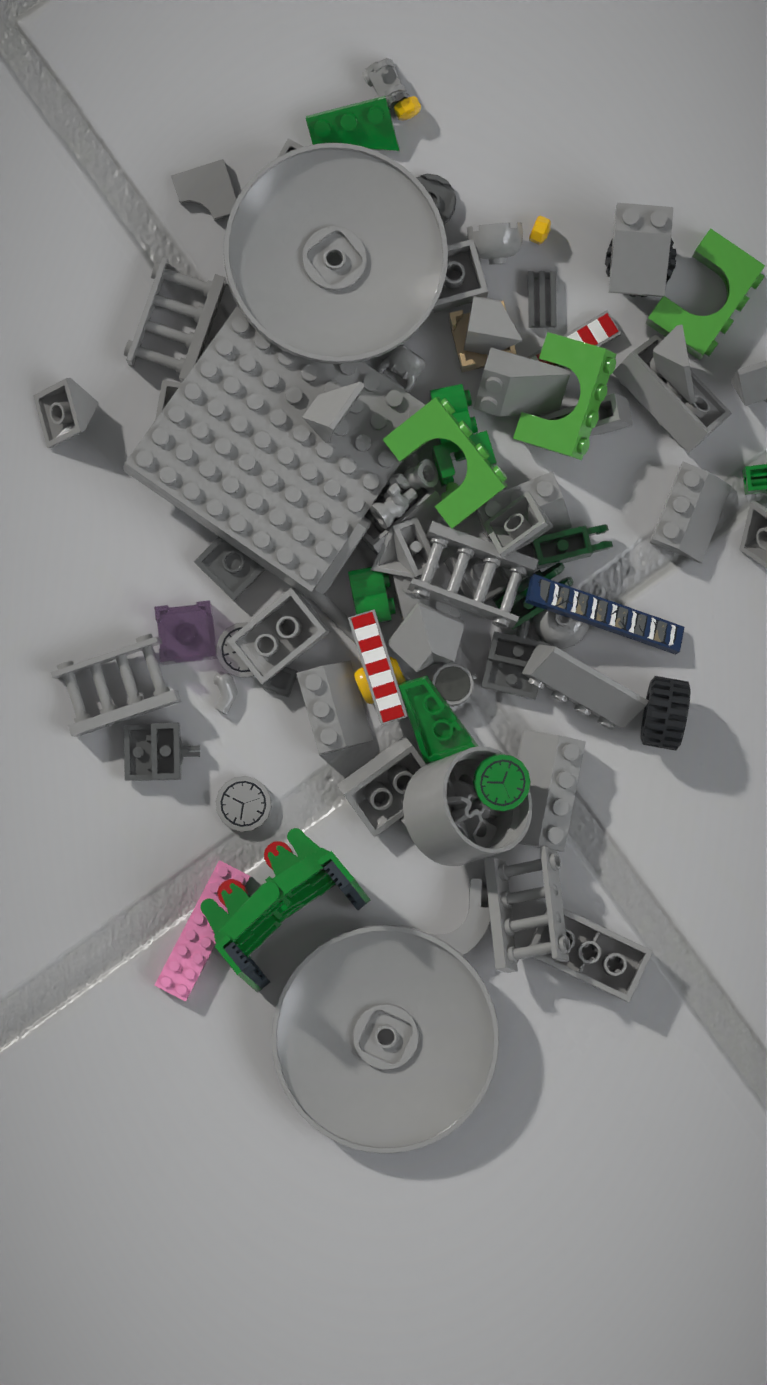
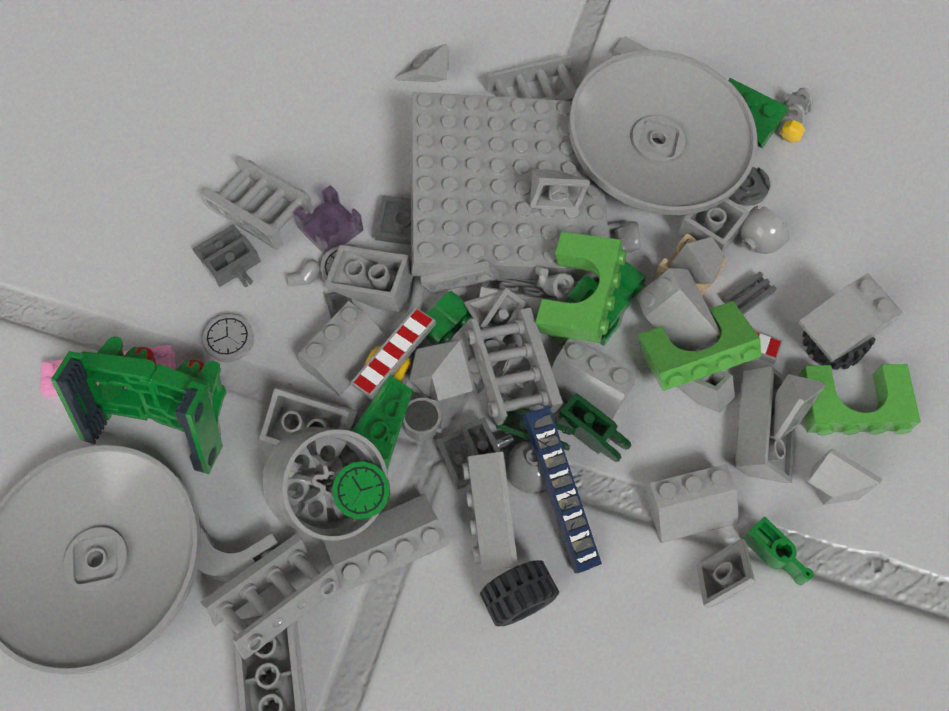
camera: 55 degrees right, 20 degrees down
light grey piece [369,483,418,529] -> none
light grey slope [483,491,554,558] -> none
yellow tile [529,215,551,245] -> none

